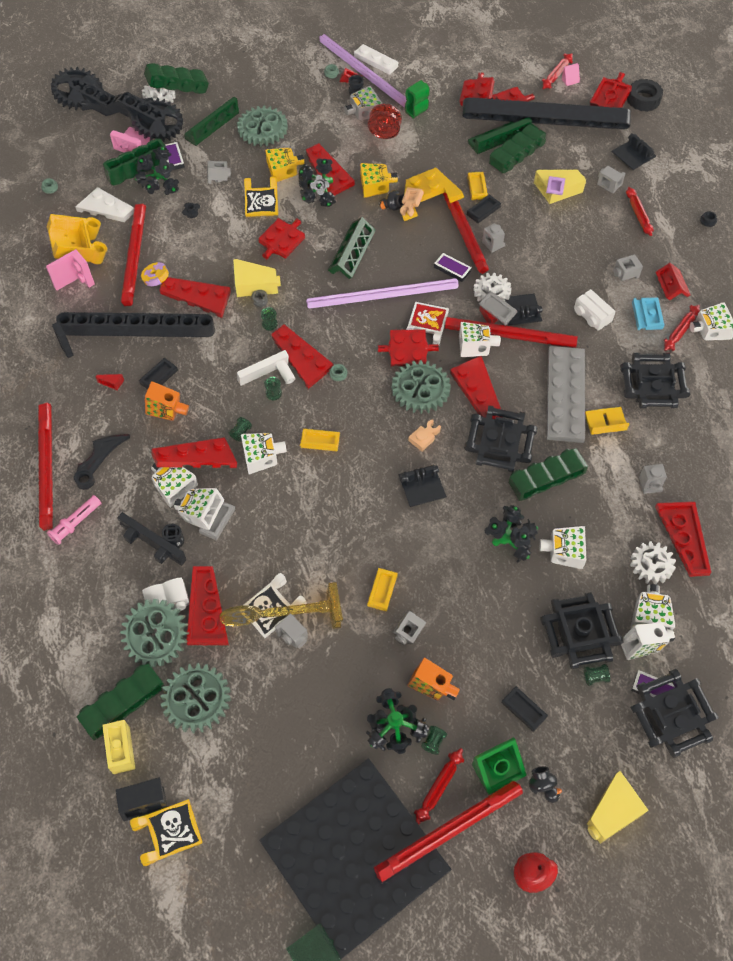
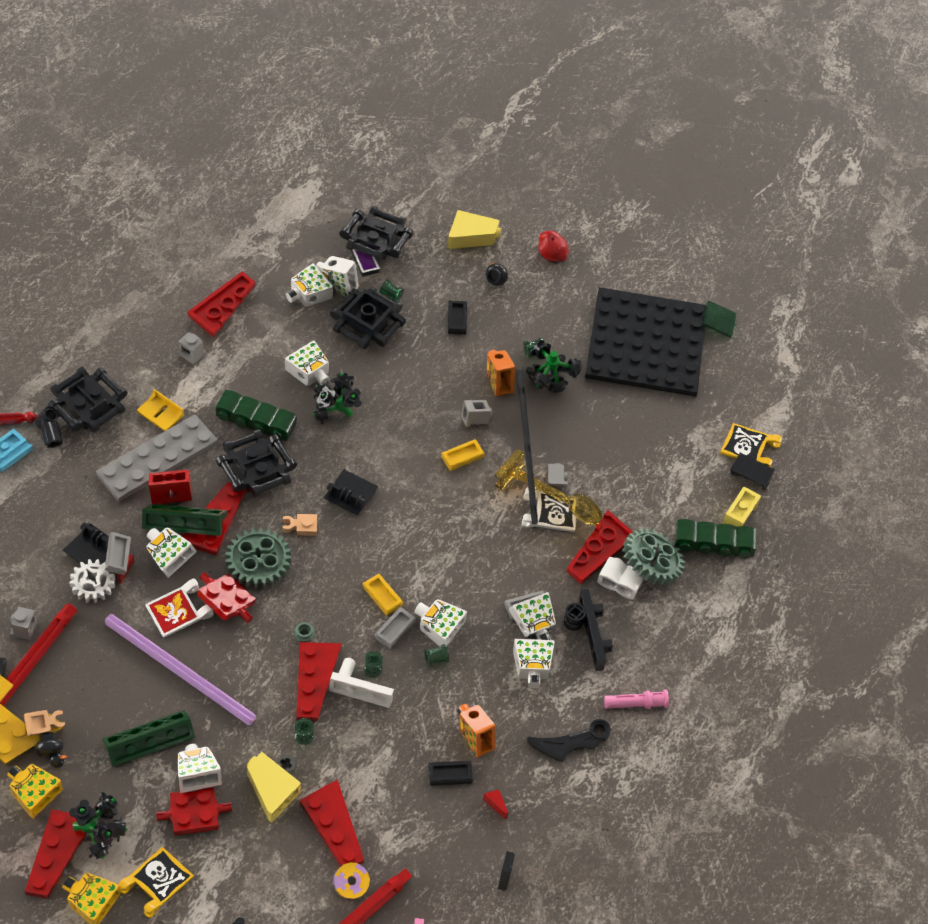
camera: 140 degrees left, 5 degrees down
red piece [38,403,53,531] -> none
black beam [56,312,215,337] -> none
red wing [151,437,237,468] -> none
sand green gear [160,663,231,734] -> none
red piece [374,781,523,882] -> none
red wheel [414,748,464,825] -> none
tile [434,253,472,282] -> none
red piece [445,317,578,348] -> none
green slope [472,737,527,795] -> none
white brick [574,289,616,331] -> none
white gear [630,541,676,584] -> none
none -> black piece [35,406,63,448]
none -> dark green fence [142,504,227,536]
none -> red brick [149,470,192,505]
none -> white torso [178,744,222,793]
none -> light grey tile [374,607,416,649]
none -> black piece [517,367,538,524]

